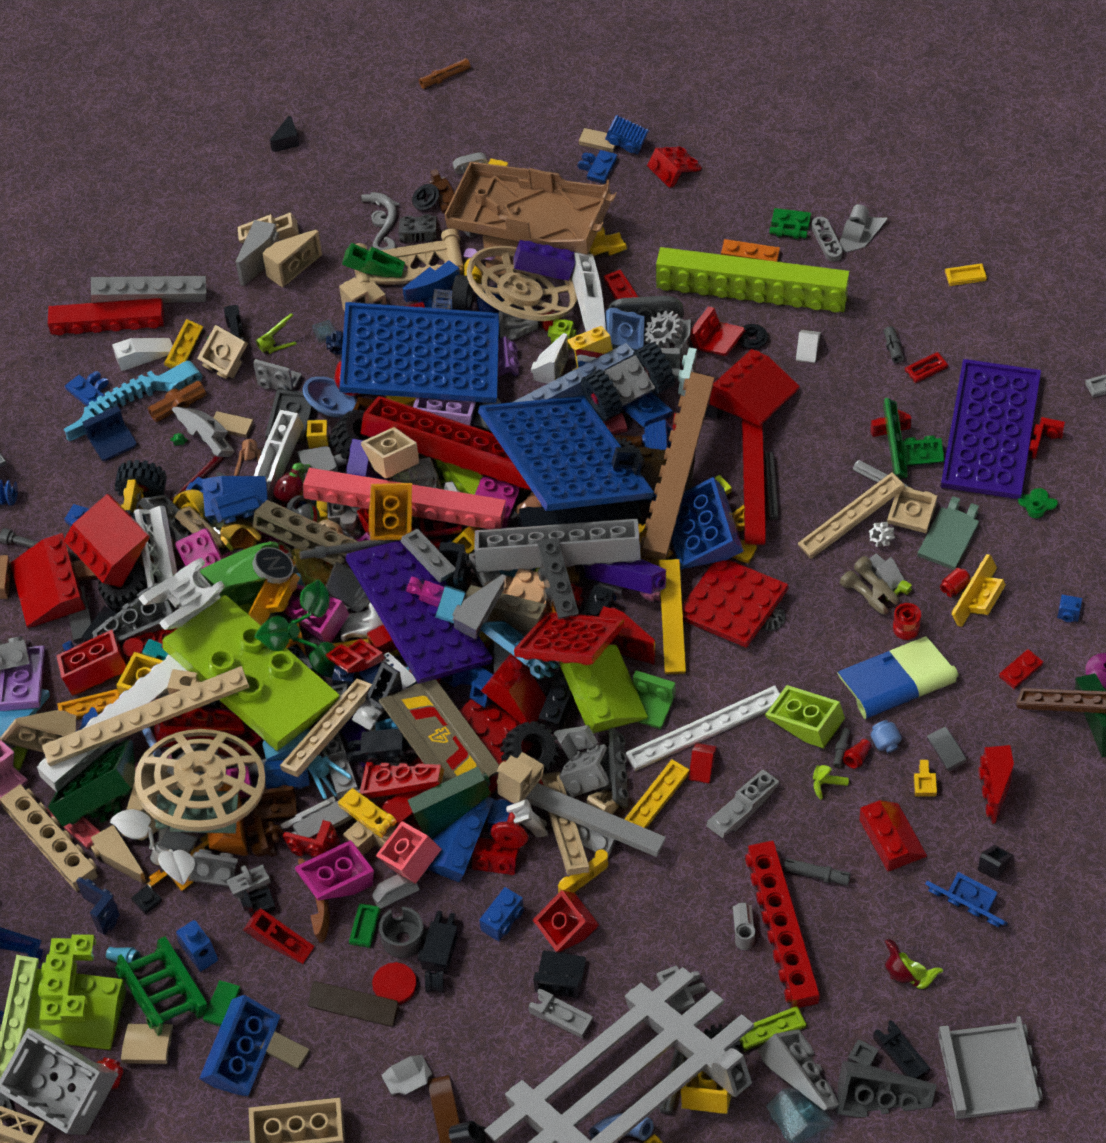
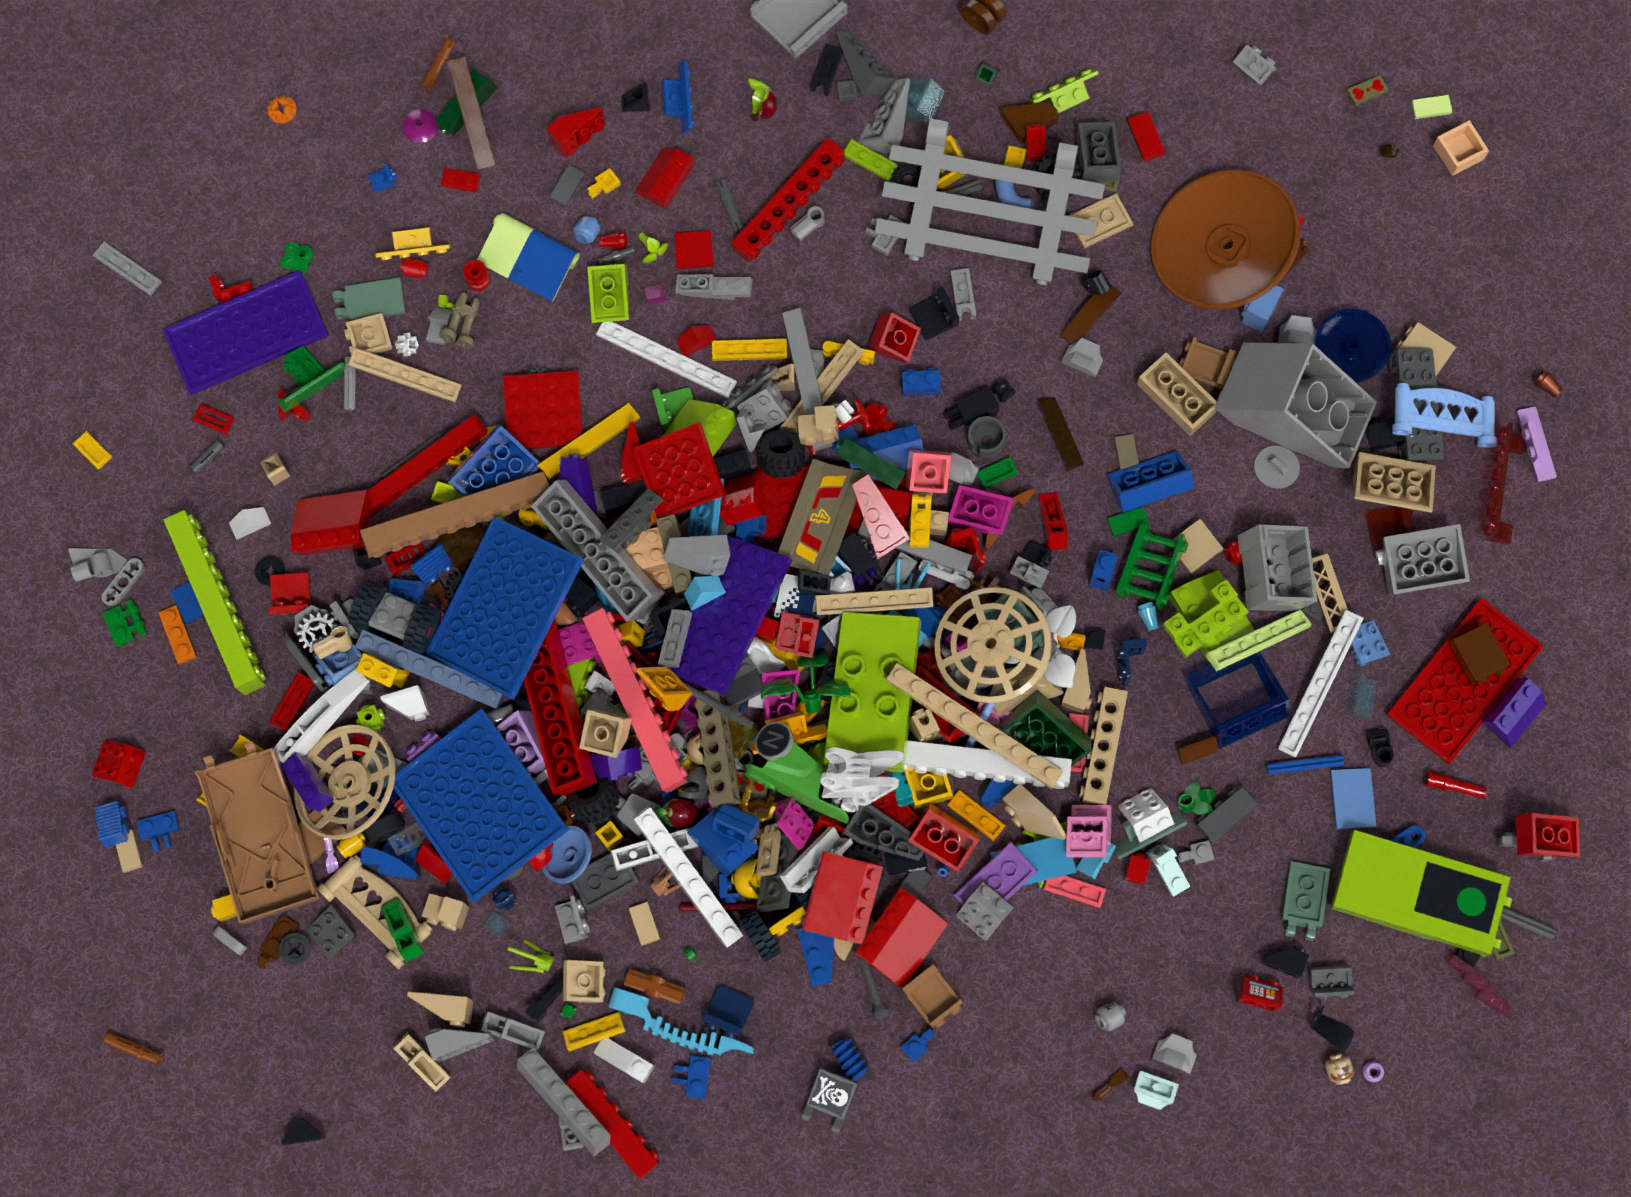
camera: 125 degrees left, 20 degrees up
red tile [122,638,144,659] -> none
light grey slope [172,407,235,457] -> none
light grey plant [361,192,400,250] -> none
red tile [372,962,417,1005] -> none
dark pink plate [406,577,444,607] -> none
black bracket [611,447,645,475] -> none
light aqua plate [678,348,697,396] -> none
none -> tan slope [260,453,290,486]
none -> tan piece [312,626,353,660]
none -> light grey slope [479,1011,545,1051]
none -> white brick [631,806,743,947]
none -> magenta slope [644,283,666,305]
none -> red tile [674,230,714,270]

